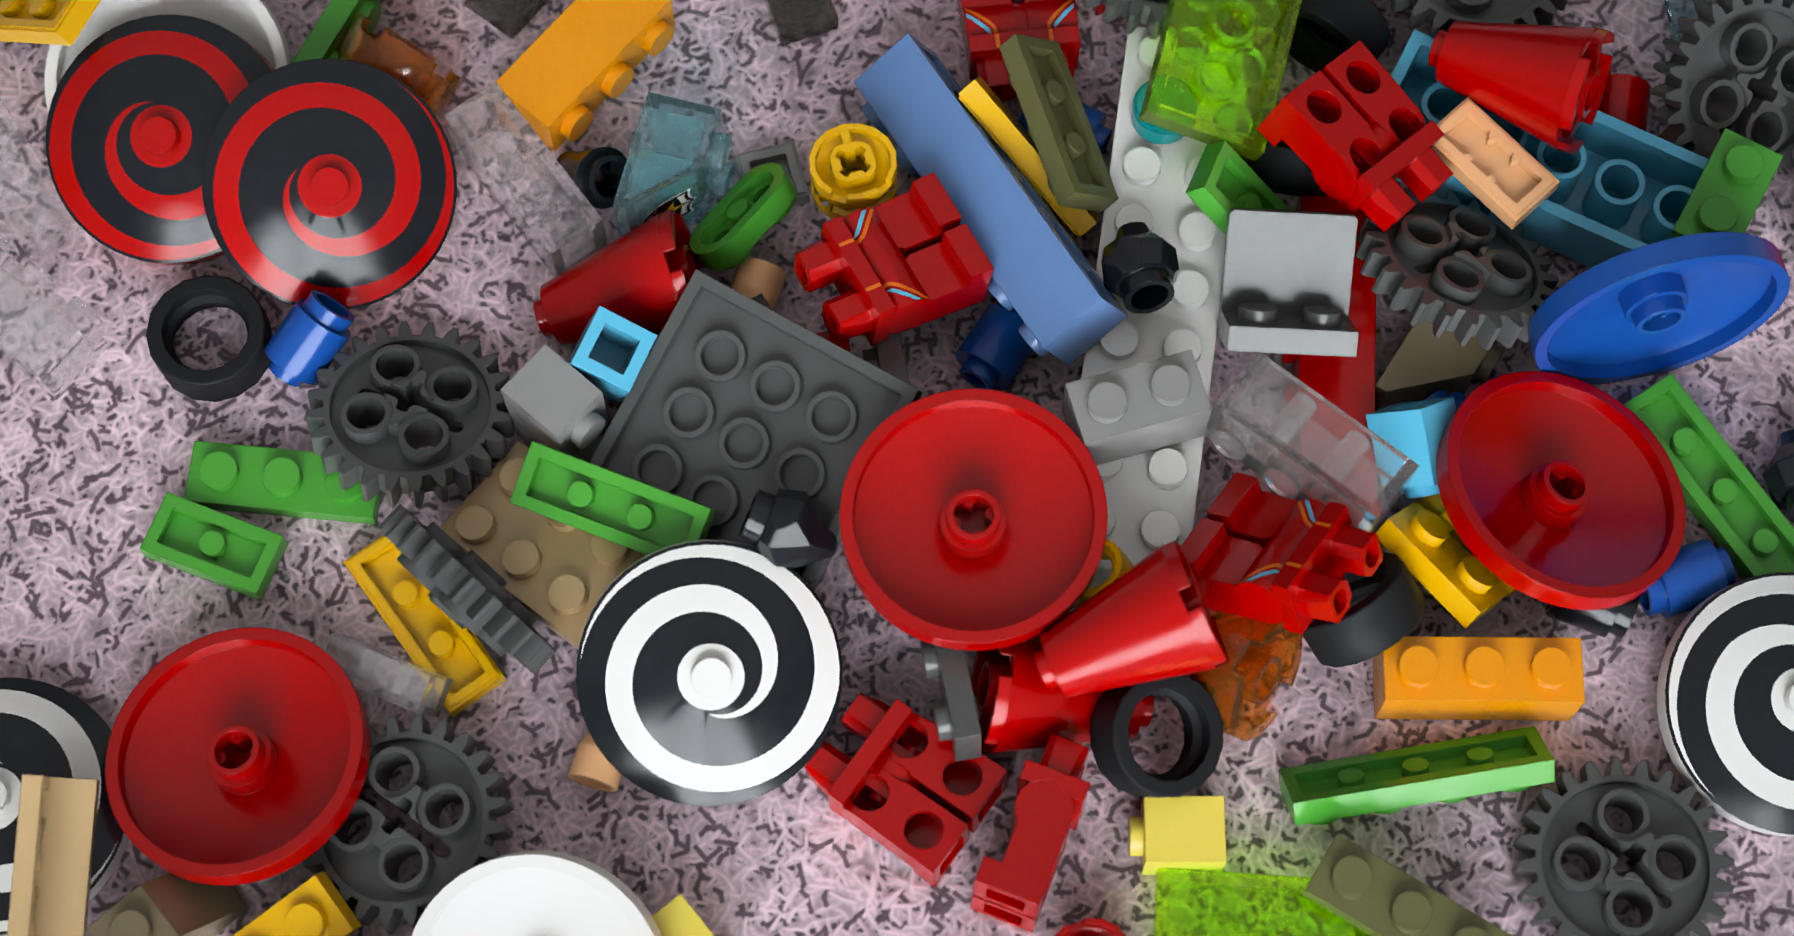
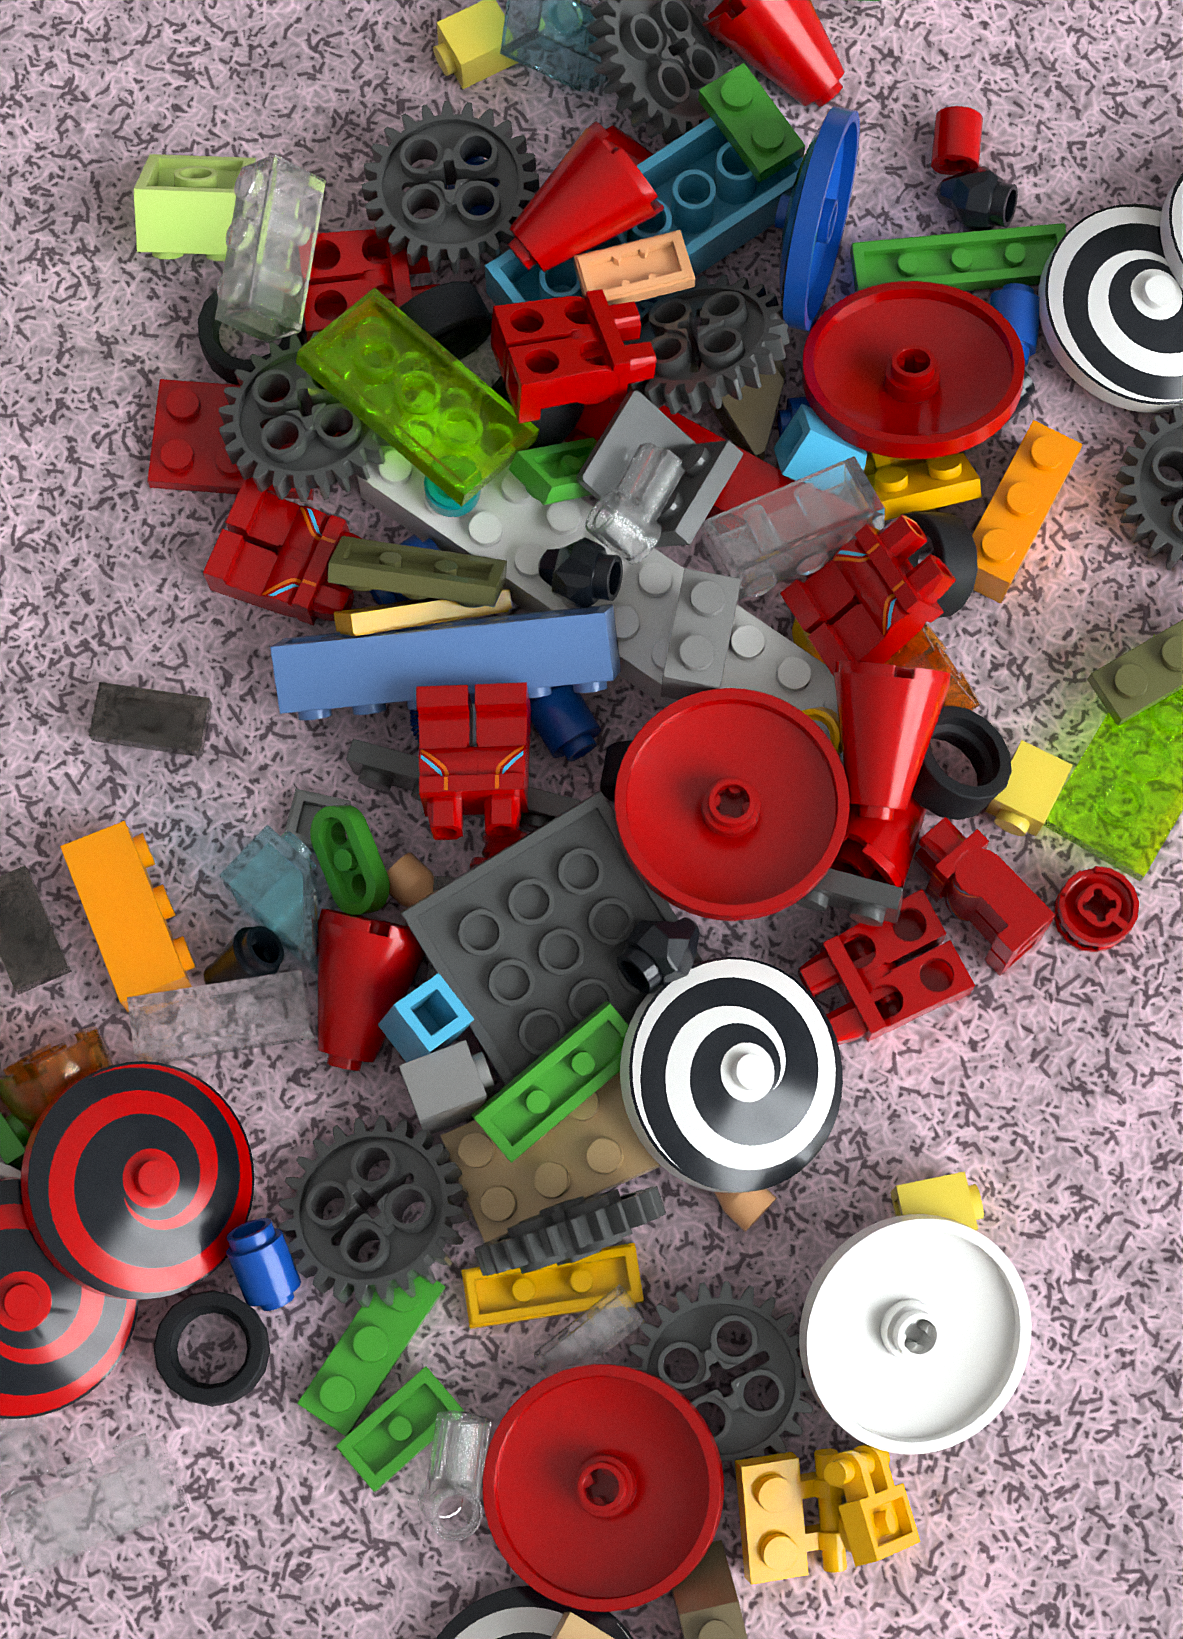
camera: 65 degrees left, 5 degrees up
yellow wheel [809,123,898,219] -> none
bright green plate [1278,726,1555,826] -> none
none -> clear piece [418,1410,491,1541]
none -> clear piece [585,443,685,565]

